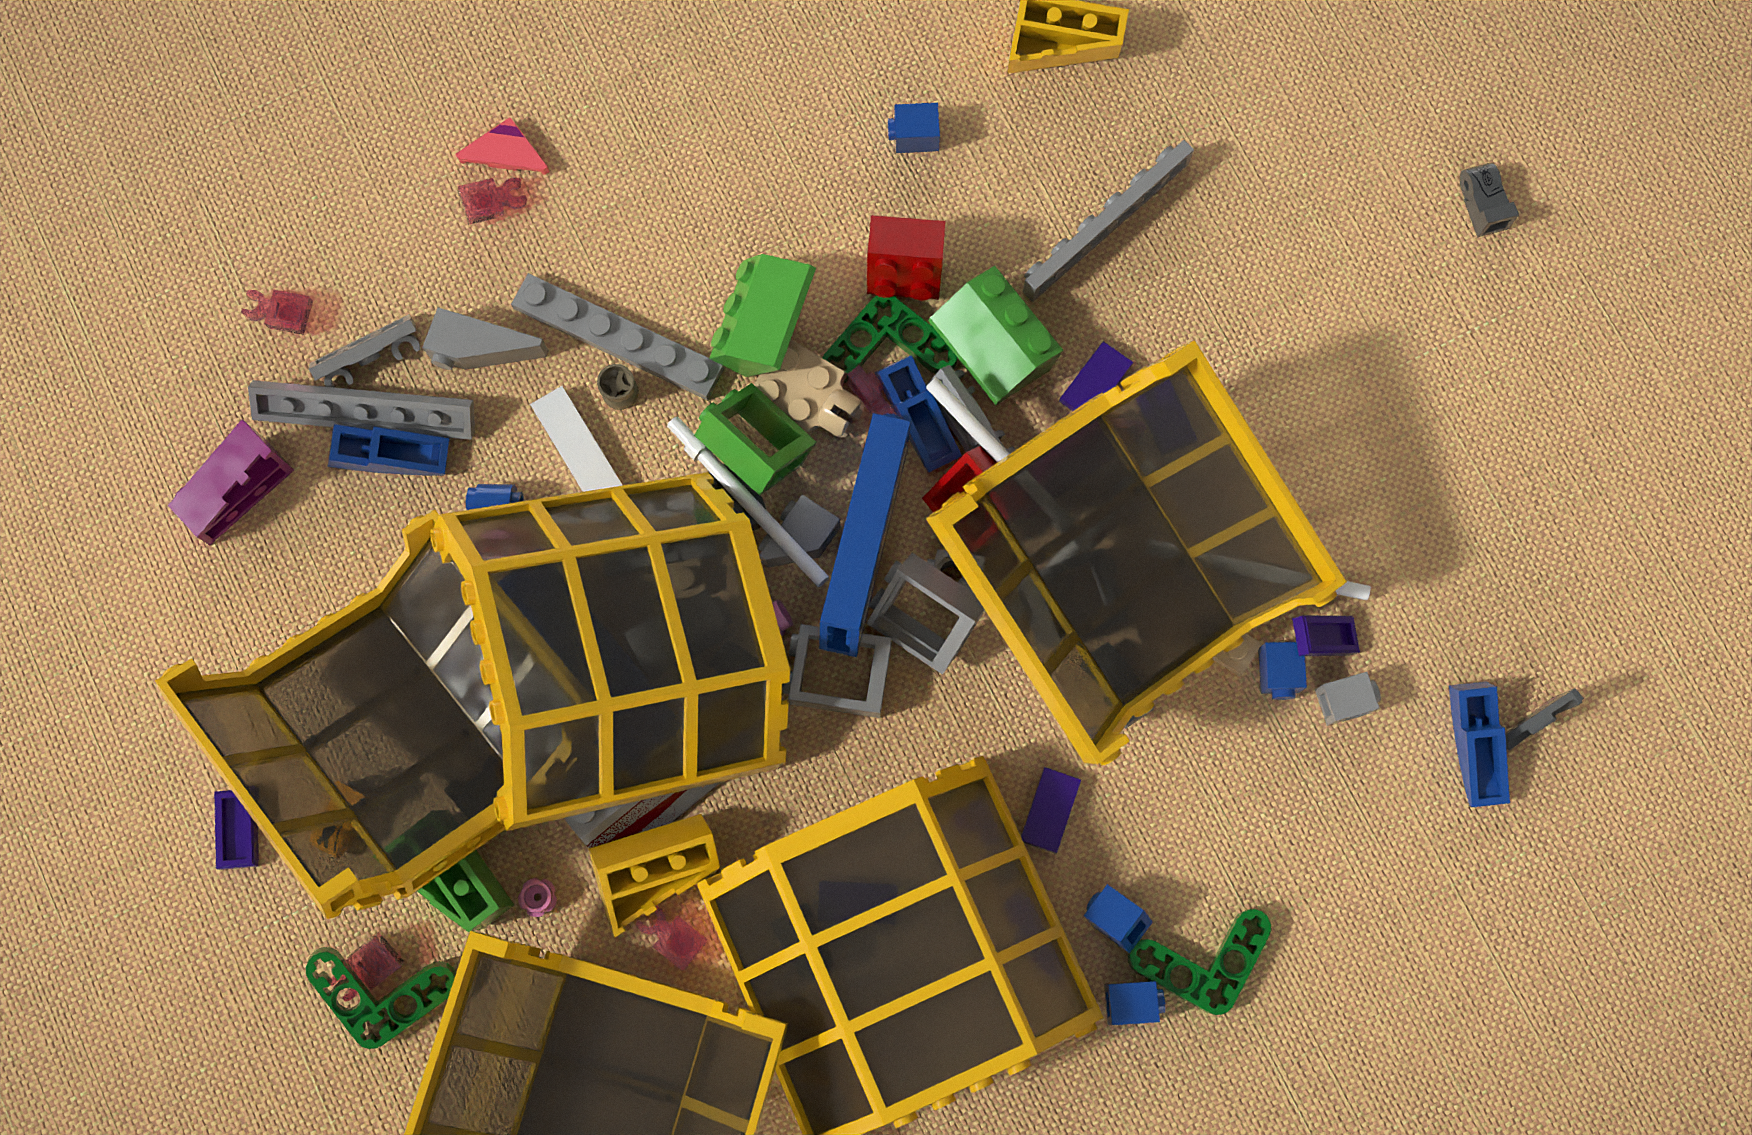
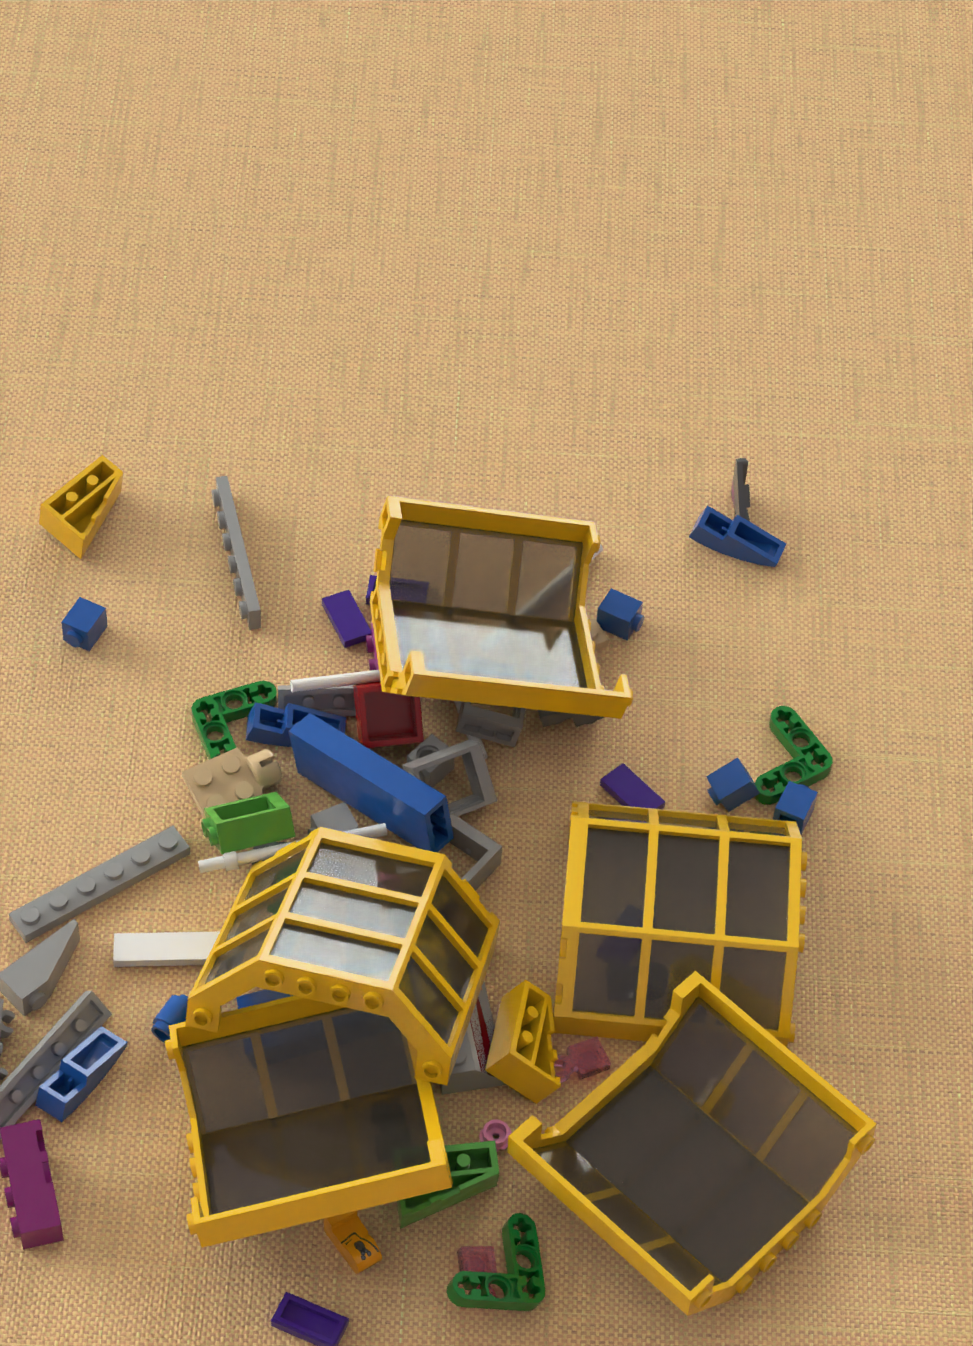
camera: 65 degrees left, 25 degrees down
dark tan wheel [597,364,639,410] -> none
bright green slope [709,254,816,377] -> none
clear pink plate [848,365,897,415] -> none
red piece [867,215,946,301] -> none
bright green slope [928,266,1063,405] -> none
dark purple tile [1292,615,1360,656] -> none
light grey brick [1315,672,1381,726] -> none
dark grey leg [1460,163,1519,238] -> none

